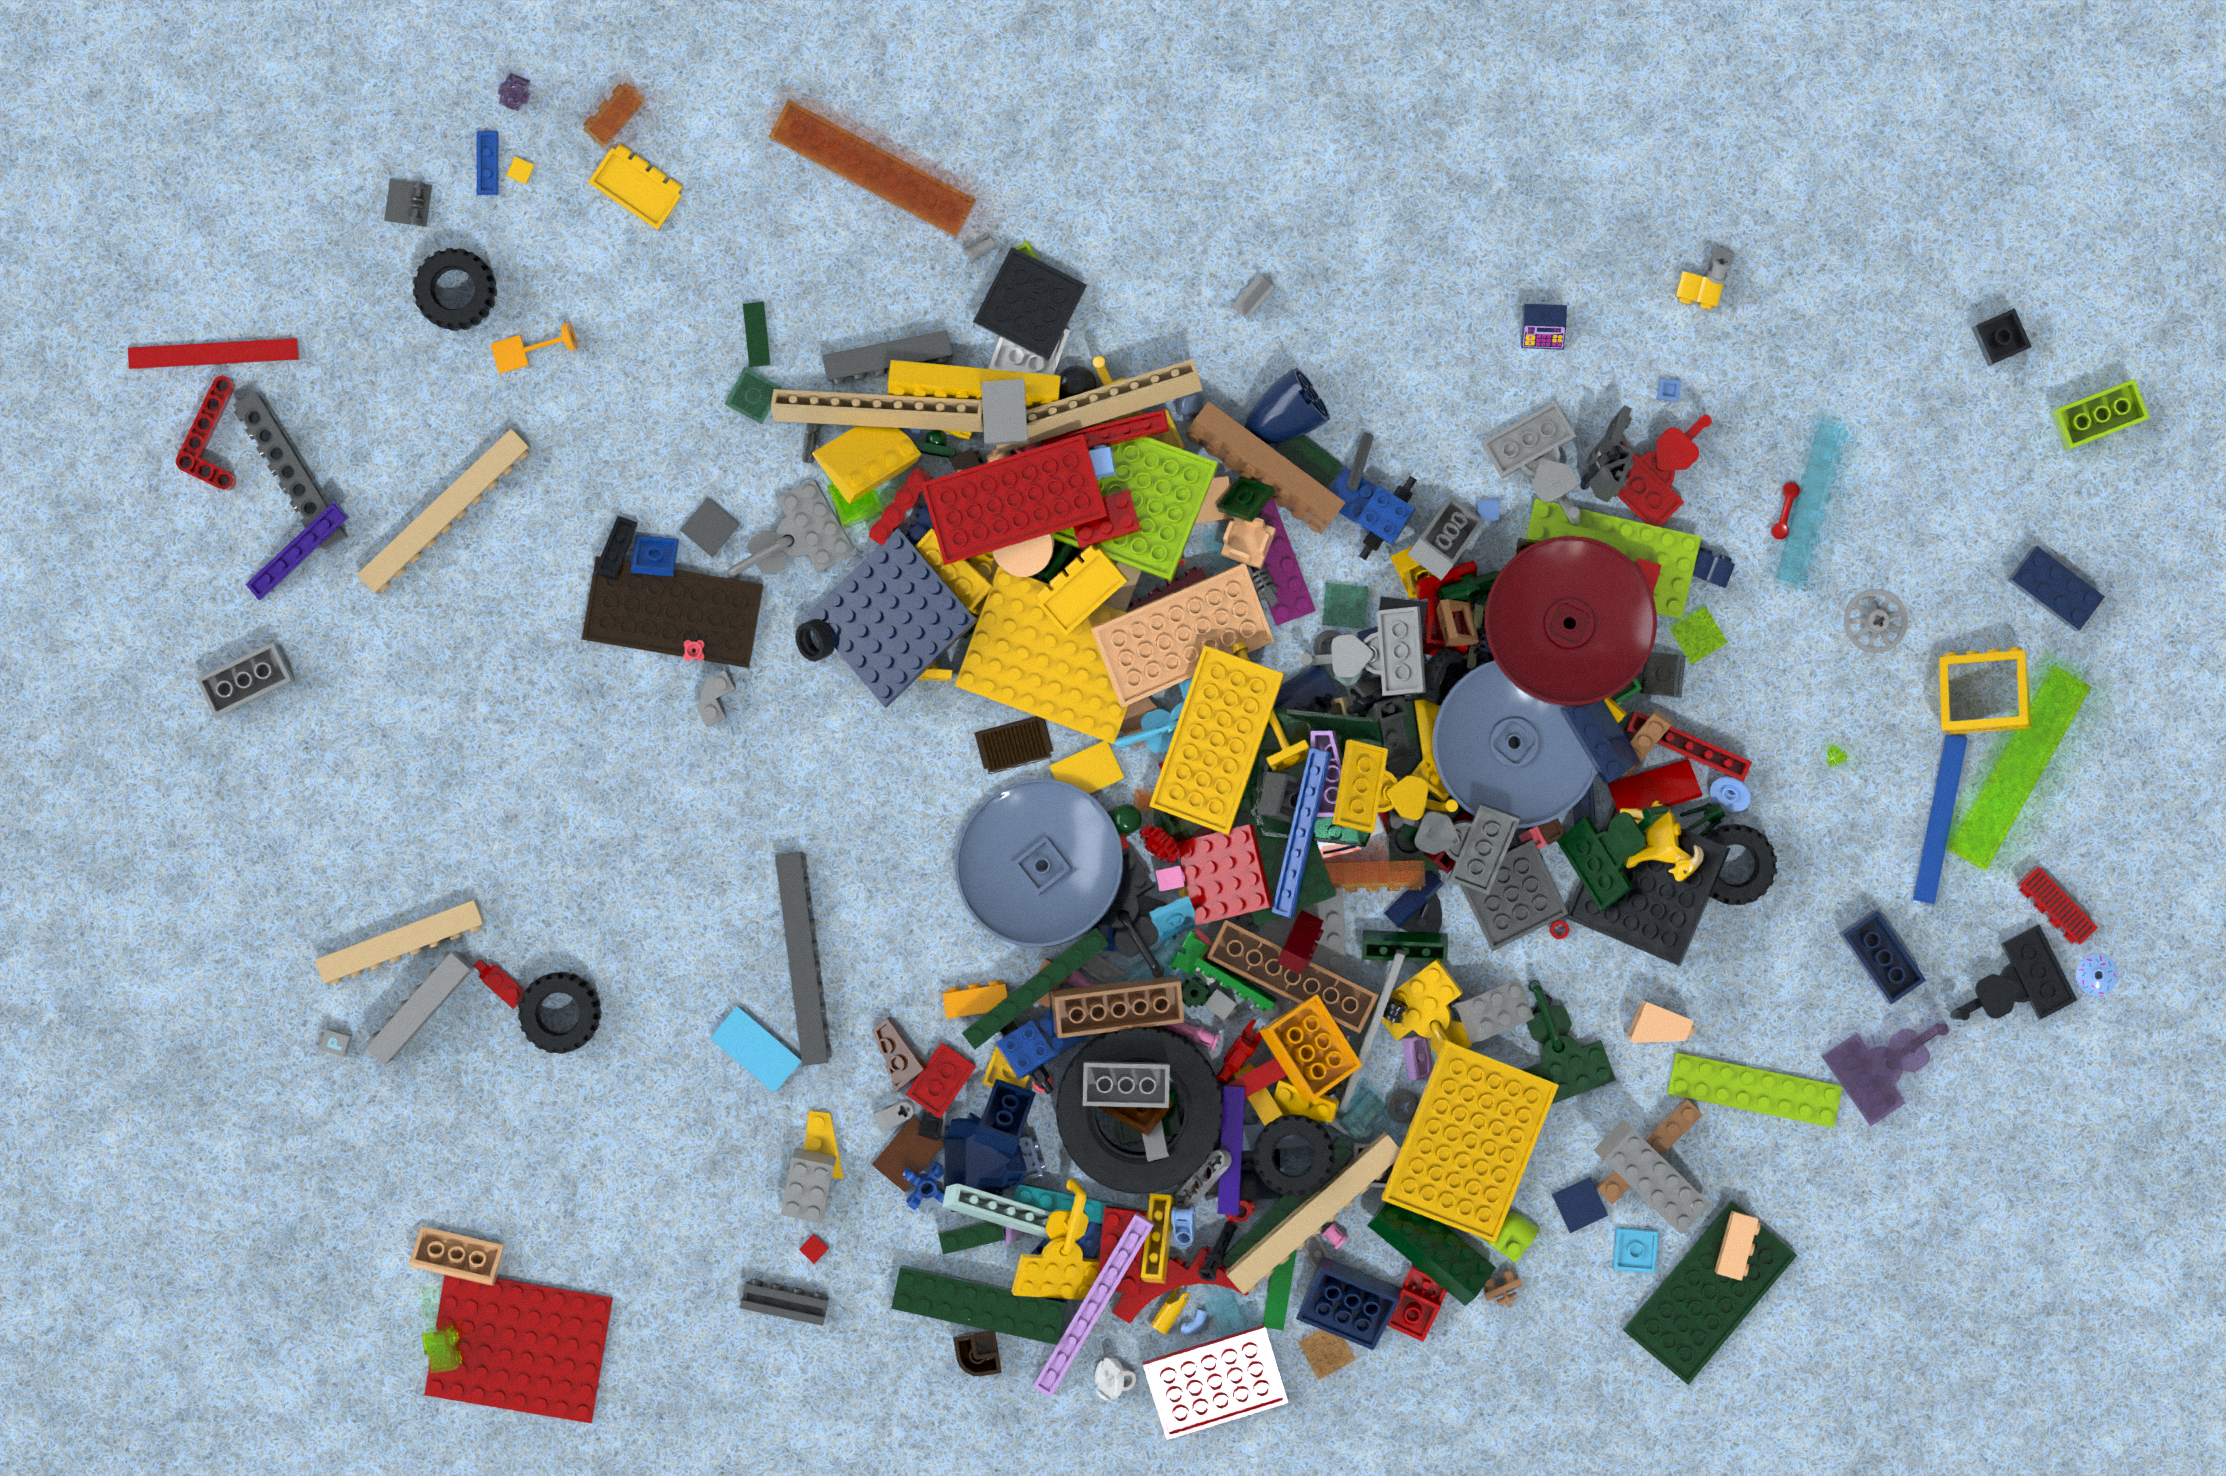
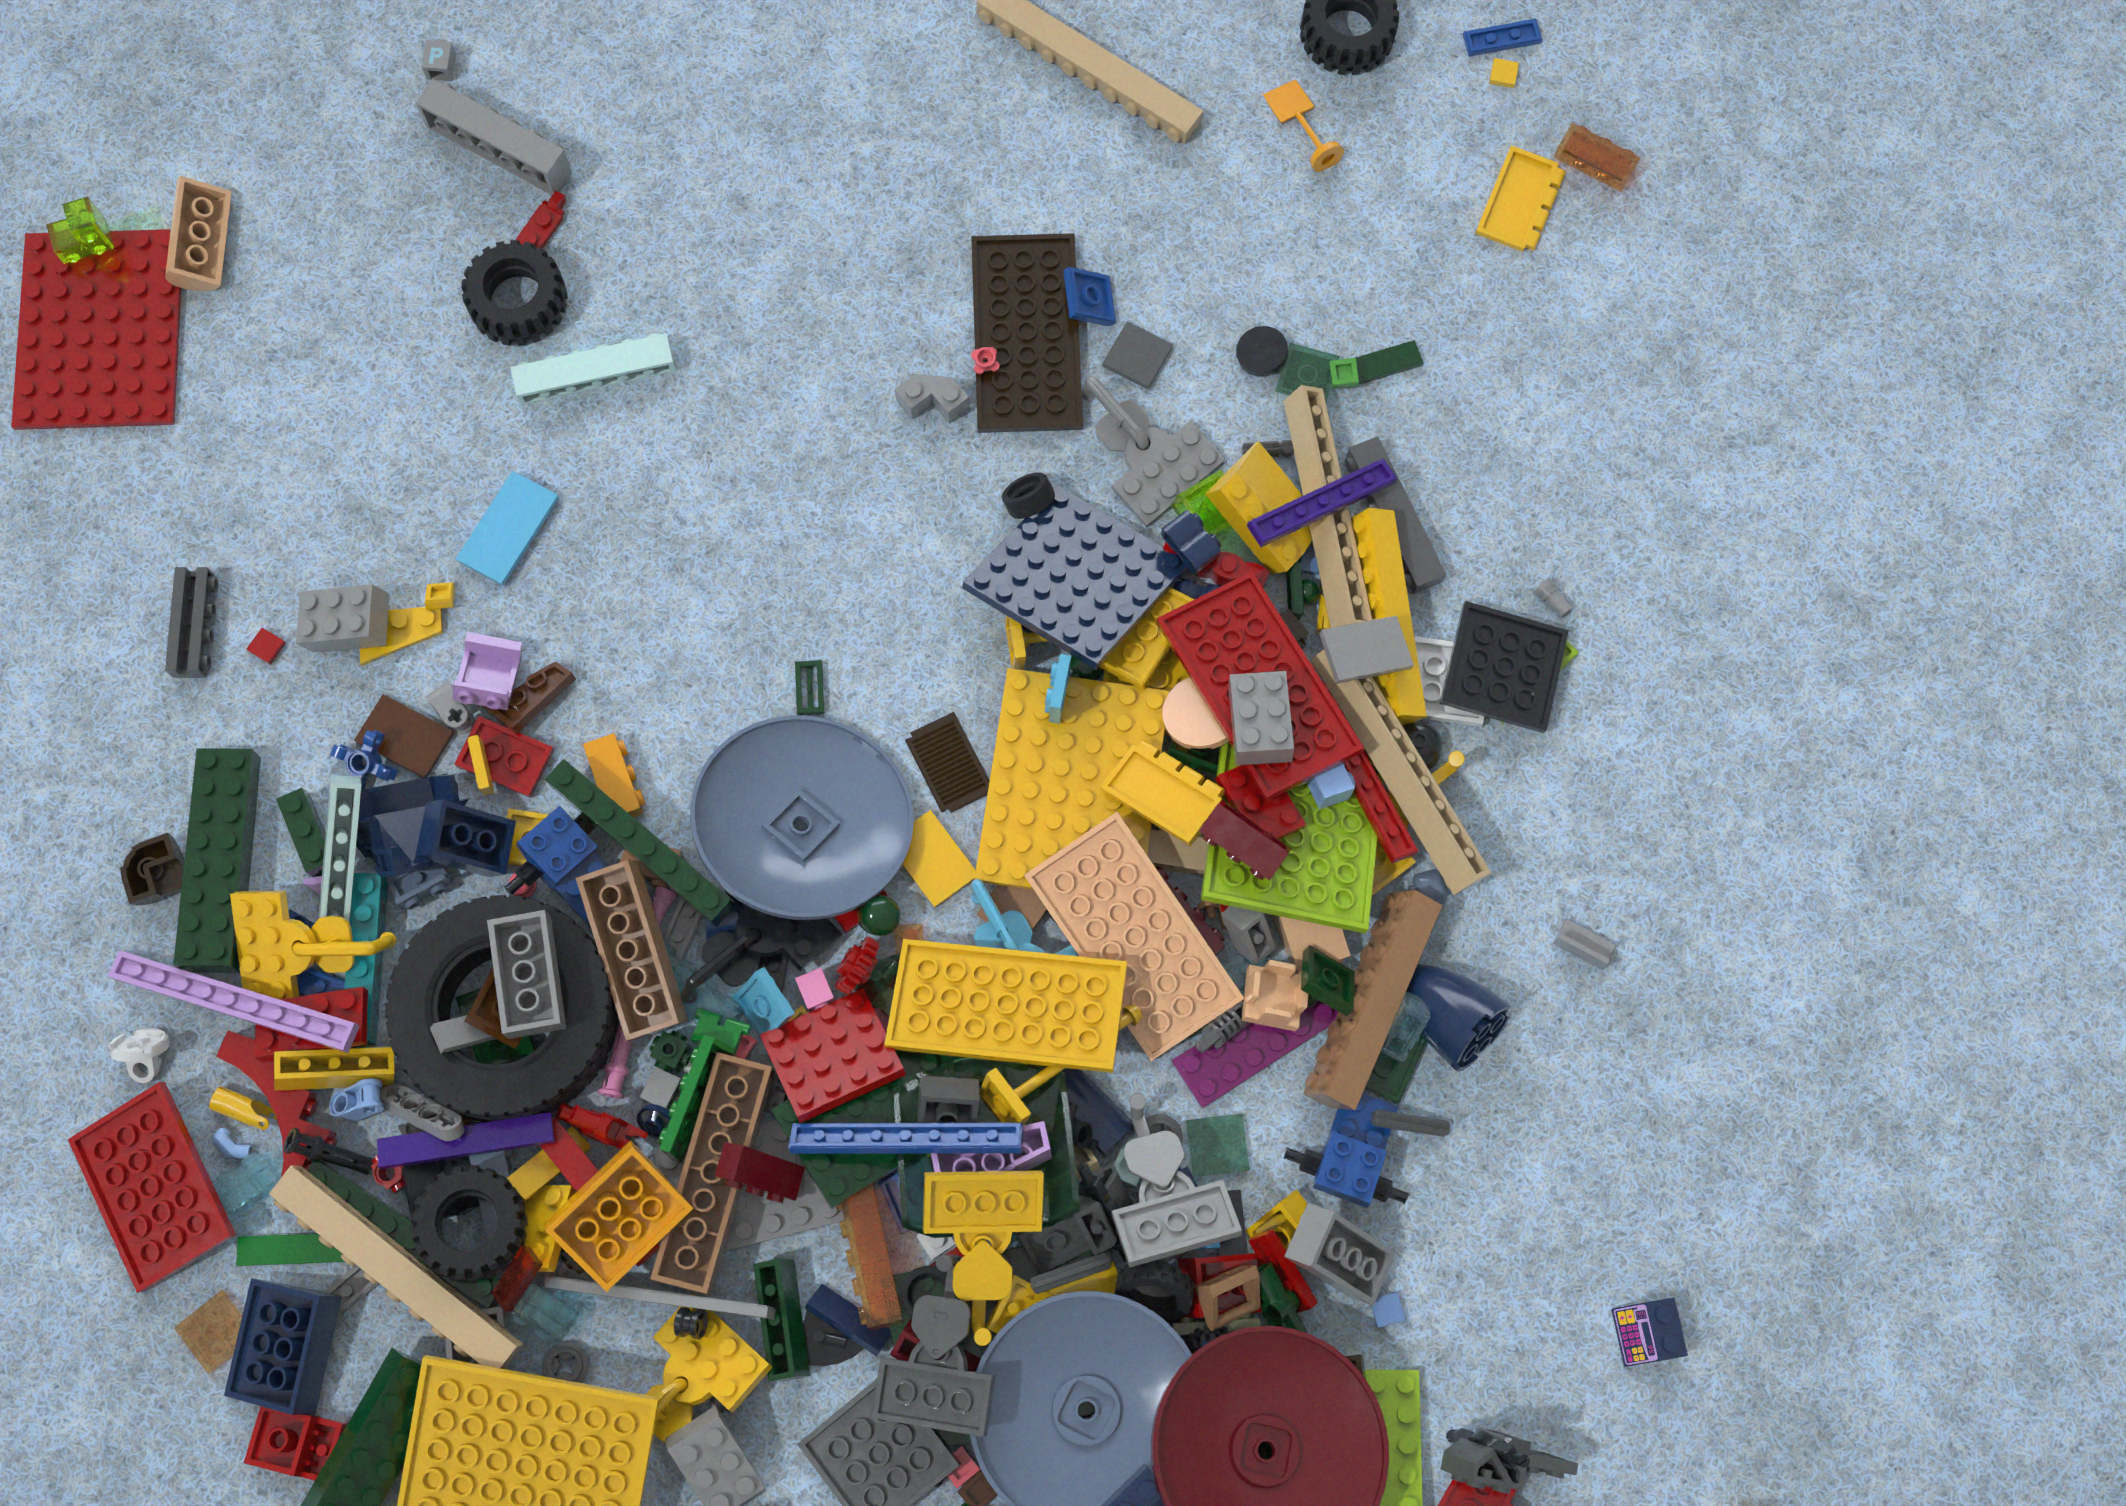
camera: 80 degrees right, 15 degrees down
tan brick [315,900,485,985] -> none
clear purple brick [498,73,530,111] -> none
black plate [595,516,638,580] -> none
clear orange brick [768,99,977,239] -> none
dark grey brick [775,852,832,1066] -> none
black tile [918,1114,944,1141] -> none
bright pink bush [1321,1221,1349,1250] -> none
lavender slope [1402,1035,1432,1080] -> none
light grey plate [1481,401,1580,527] -> none
none -> yellow tile [424,582,455,609]
none -> lavender panel [453,632,522,710]
none -> yellow tile [467,735,495,796]
none -> clear red plate [491,1245,543,1312]
none -> light aqua brick [511,333,676,405]
none -> dark blue piece [637,1104,671,1139]
none -> dark green tile [795,660,825,716]
none -> dark grey axle [1030,1253,1111,1294]
none -> medium azure plate [1045,654,1071,724]
none -> dark blue brick [1161,510,1221,575]
none -> dark red brick [1199,800,1292,881]
none -> light grey brick [1221,906,1276,965]
none -> light grey brick [1228,671,1294,765]
none -> black tile [1236,326,1288,377]
none -> dark purple tile [1247,458,1398,547]
none -> bright green plate [1329,358,1359,389]
none -> clear light blue brick [1381,992,1431,1062]

